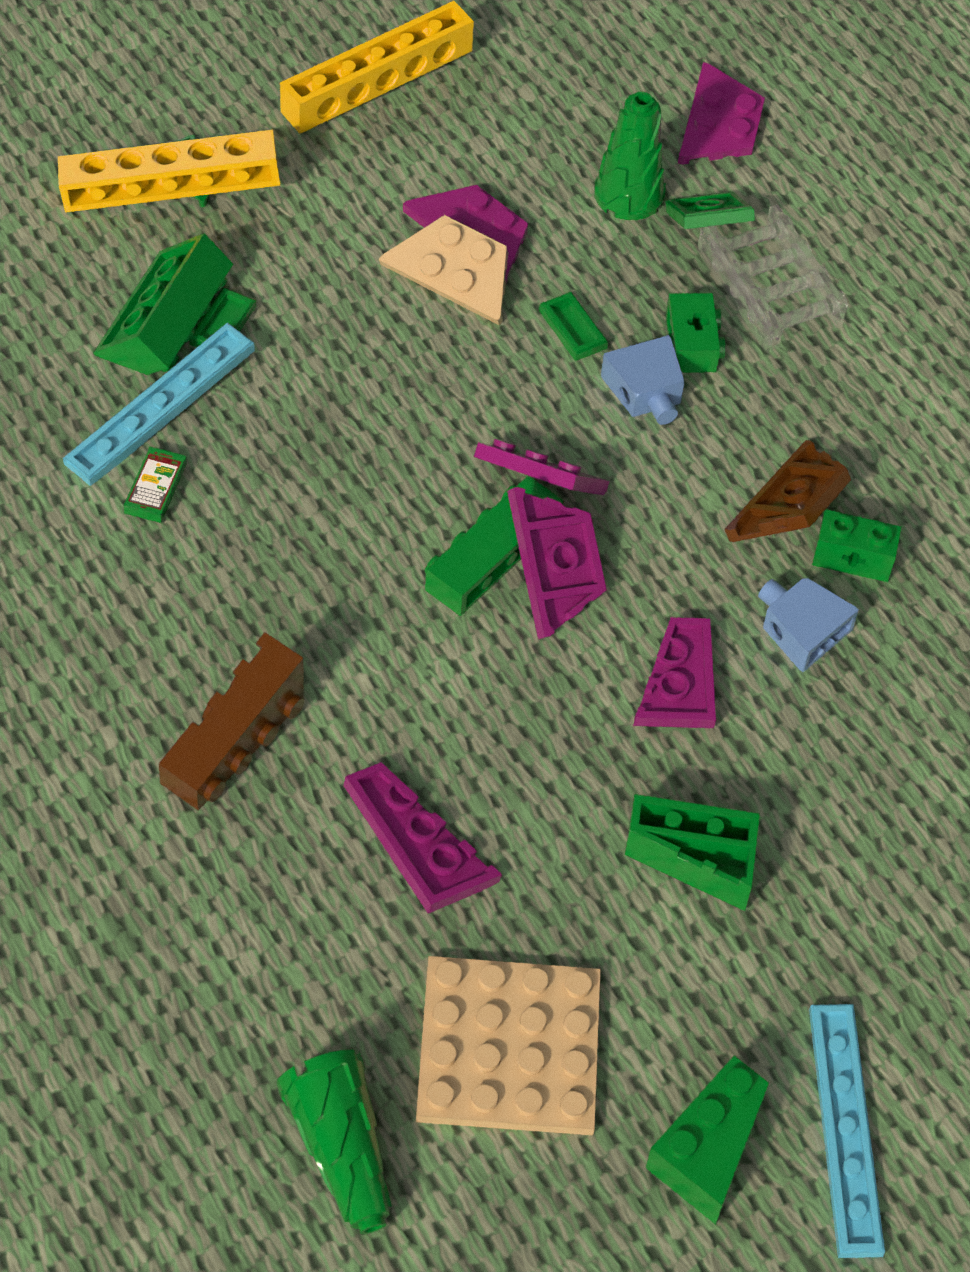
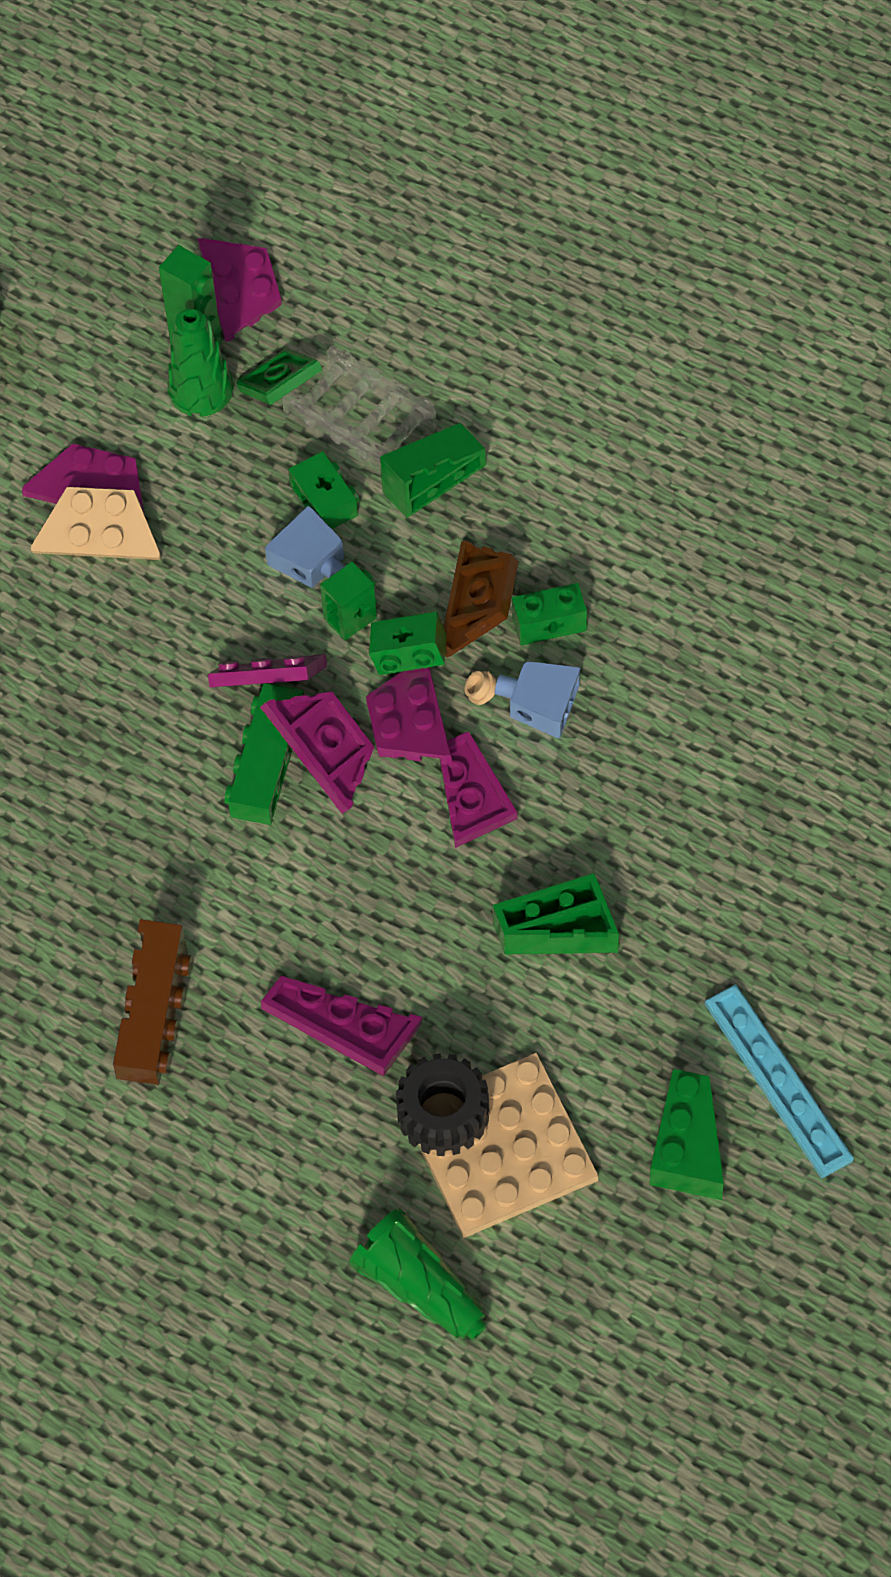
camera: 20 degrees left, 5 degrees up
green tile [539,292,608,362] -> none
none -> green brick [159,245,222,347]
none -> green brick [320,562,377,641]
none -> magenta wing [365,667,452,765]
none -> green brick [369,611,447,675]
none -> green wedge [380,423,486,518]
none -> black tyre [396,1053,489,1156]
none -> tan plate [464,671,496,705]

